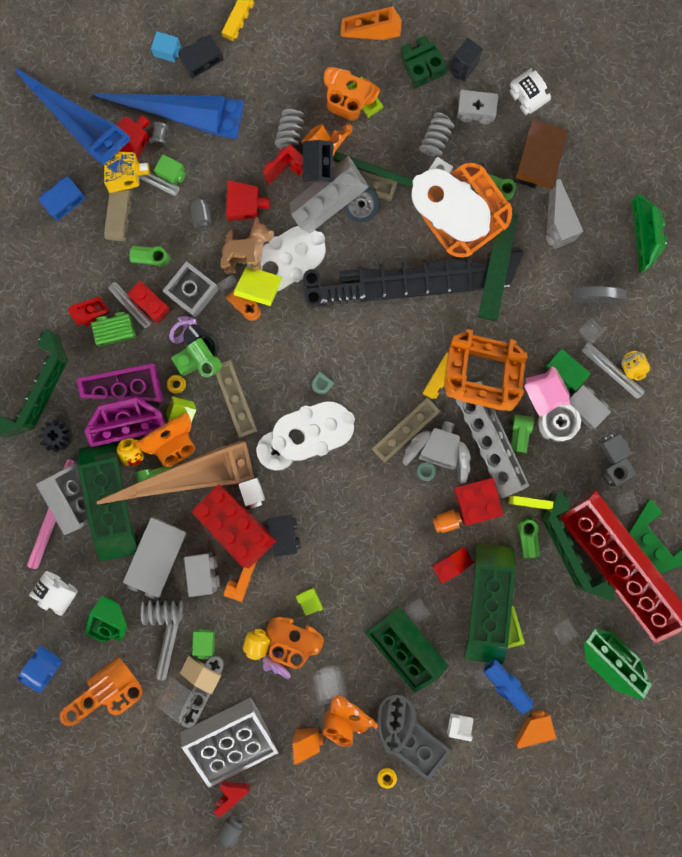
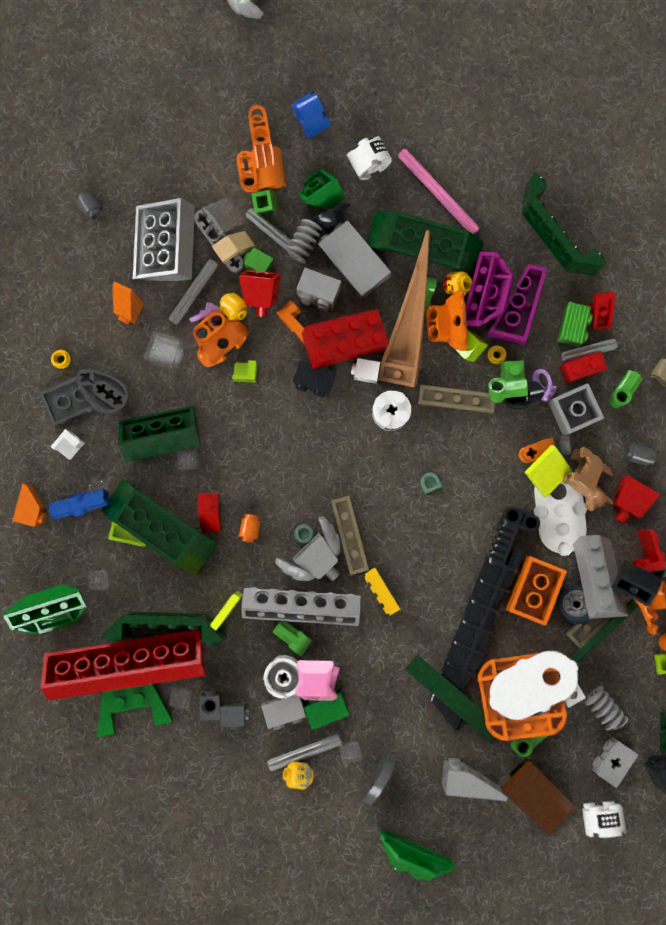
camera: 115 degrees right, 0 degrees up
light grey slope [36,463,89,535] -> none
black gear [38,420,72,452] -> none
red slope [214,781,250,818] -> none
white piece [271,402,355,461] -> none
orange piece [323,695,378,747] -> none
orange plate [444,329,528,411] -> none
red brick [453,478,504,526] -> none
bright green piece [518,519,540,558] -> none
none -> light grey axle [169,259,218,325]
none -> red torso [239,270,281,317]
none -> bright green brick [251,190,279,214]
none -> black piece [312,203,350,231]
none -> orange brick [505,555,567,626]

